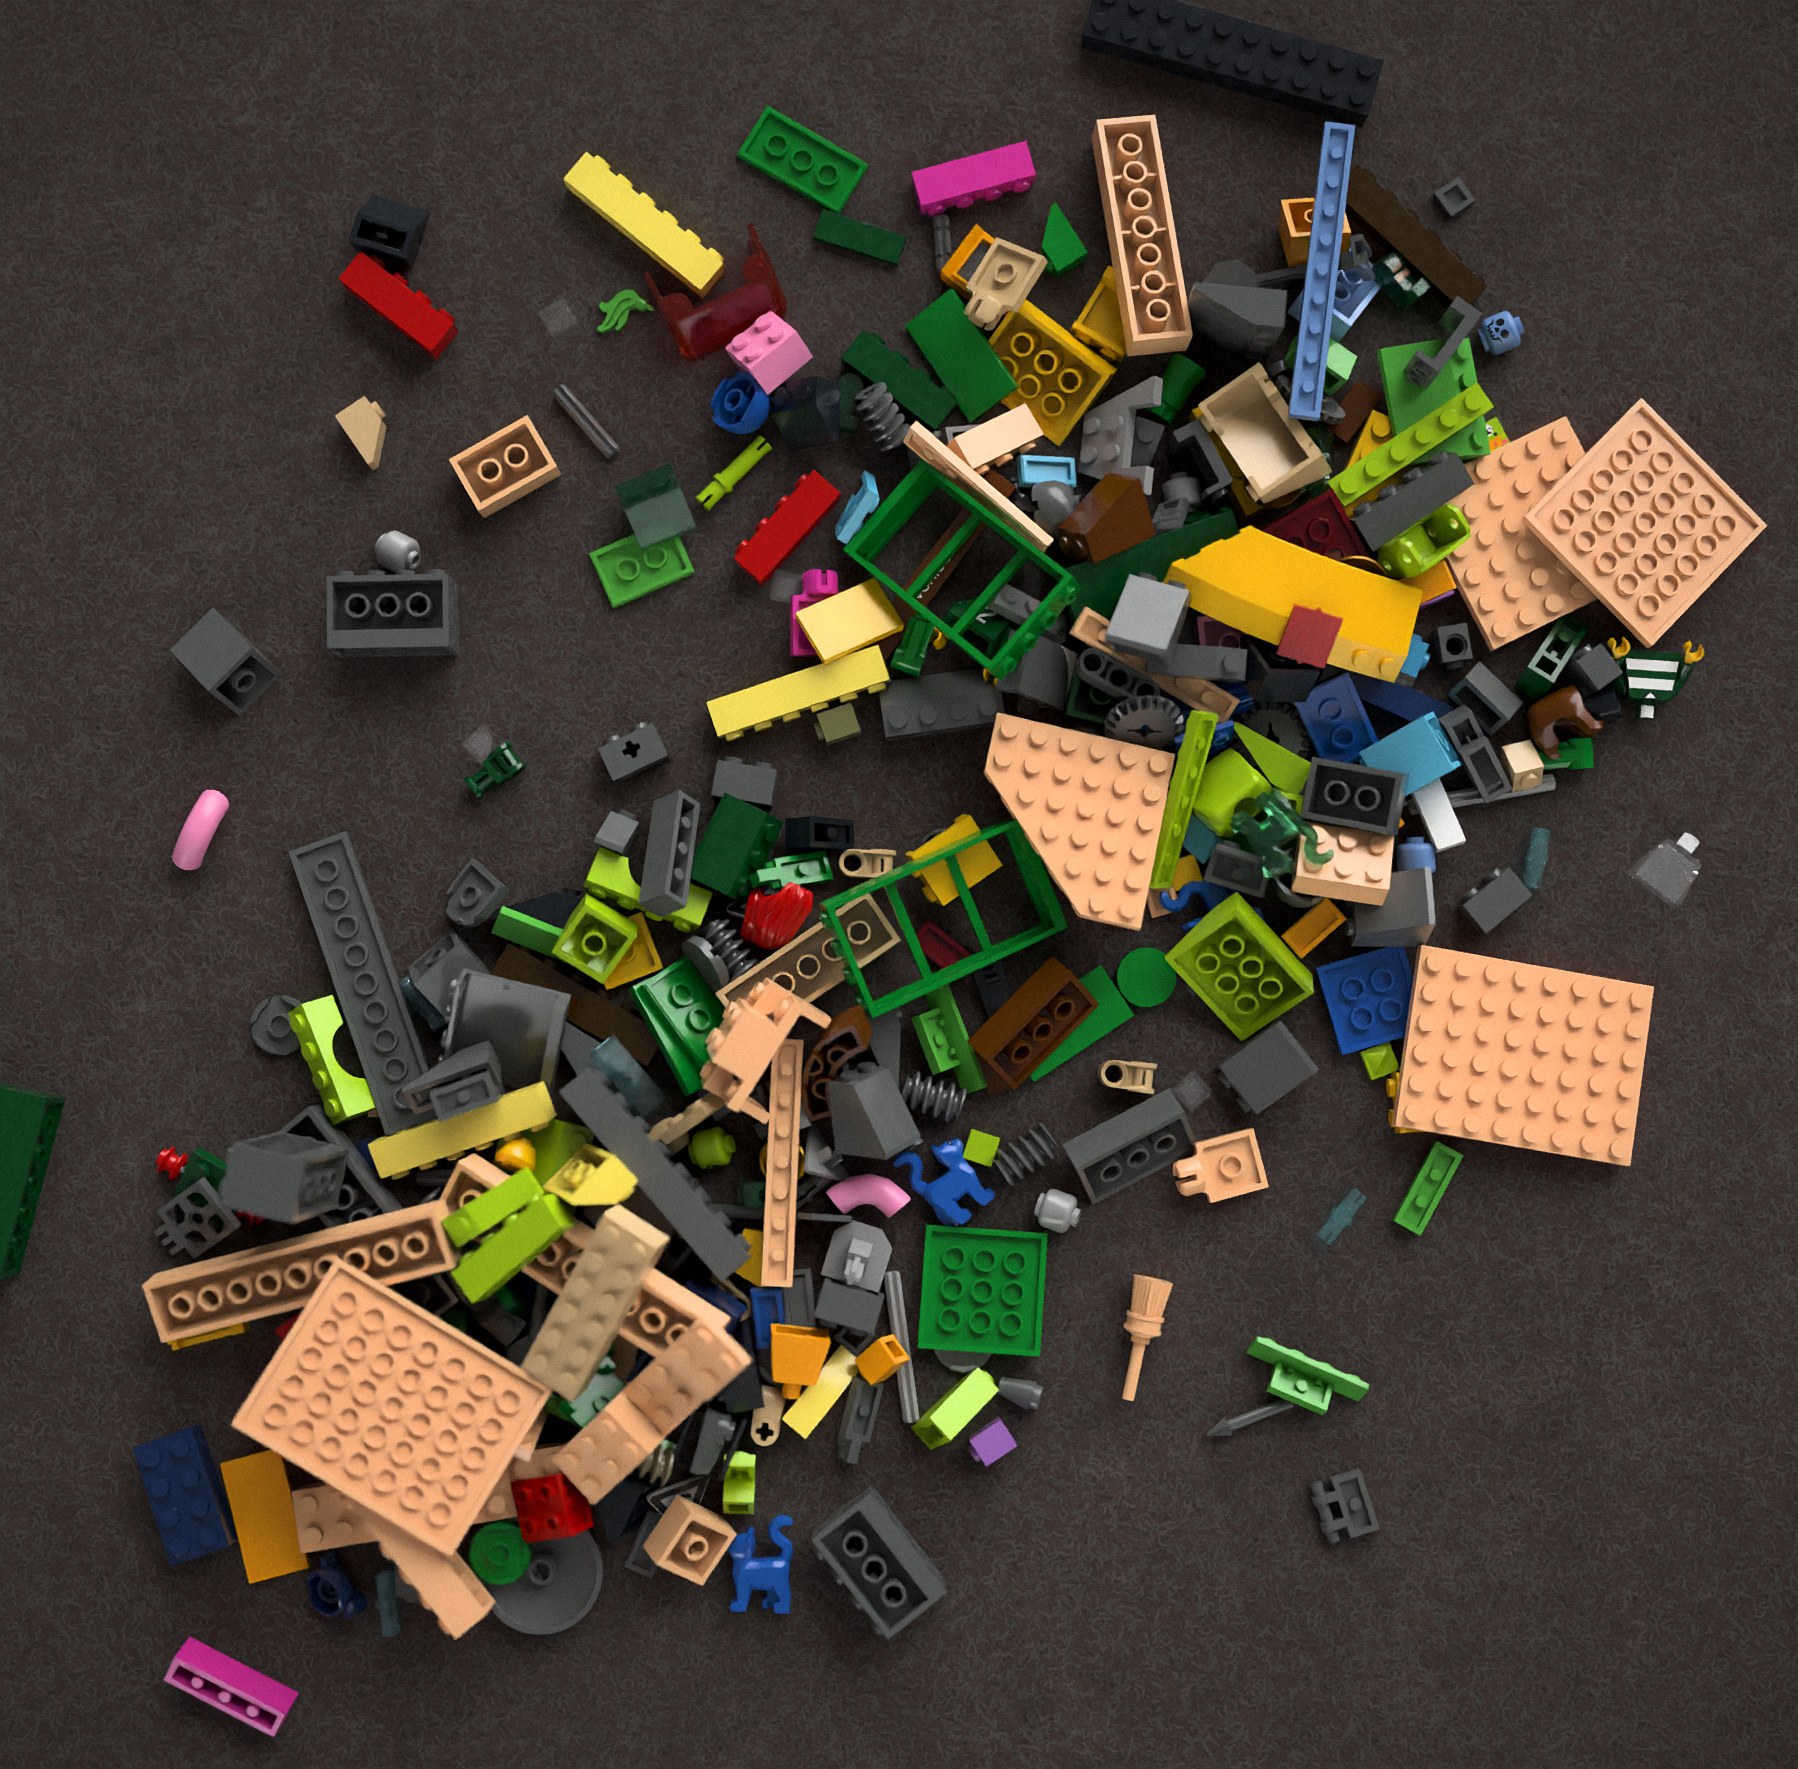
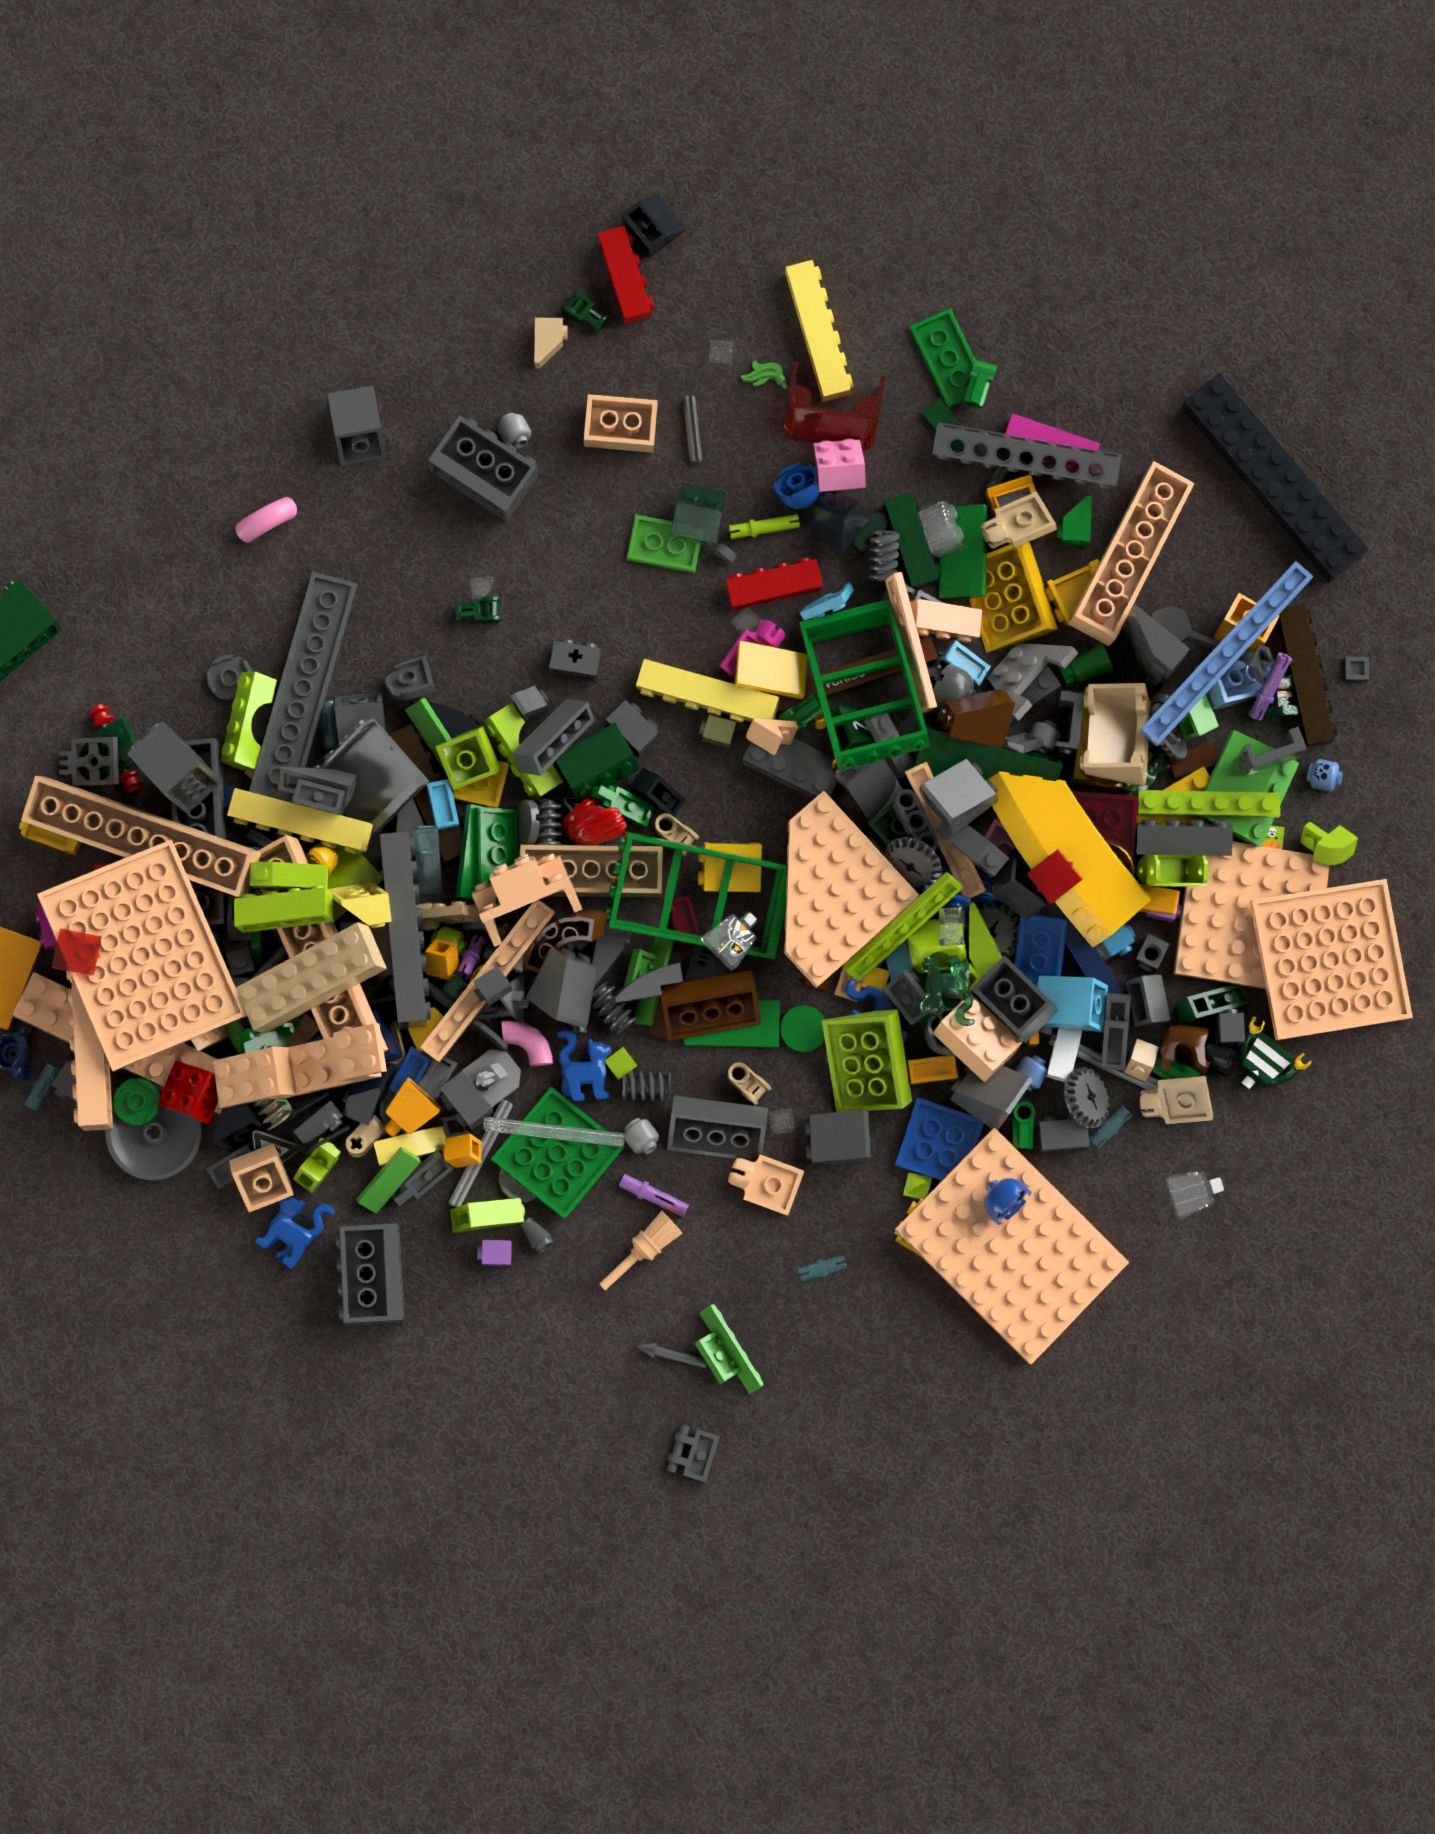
camera: 30 degrees right, 5 degrees down
bright green plate [1392,1140,1464,1236] -> none
none -> clear red piece [52,928,102,976]
none -> bright green tile [356,1147,420,1214]
none -> light orange brick [425,939,459,980]
none -> medium azure tile [427,779,460,831]
none -> medium lavender pin [456,935,486,981]
none -> dark grey brick [473,966,513,1006]
none -> clear axle [483,1117,625,1147]
none -> dark green connector [560,290,609,334]
none -> dark grey slope [610,963,683,1004]
none -> medium lavender pin [619,1174,689,1217]
none -> clear torso [699,912,757,970]
none -> dark grey tile [713,543,737,565]
none -> light nougat slope [746,718,798,755]
none -> clear brick [918,500,964,557]
none -> dark grey brick [932,422,1122,488]
none -> clear slope [939,907,965,946]
none -> green piece [963,359,997,409]
none -> blue cylinder [984,1178,1031,1225]
none -> green piece [1012,1102,1035,1149]
none -> dark grey gear [1064,1067,1111,1129]
none -> tan plate [1140,1076,1213,1124]
none -> medium lavender pin [1248,653,1292,720]
none -> lime brick [1300,822,1358,865]

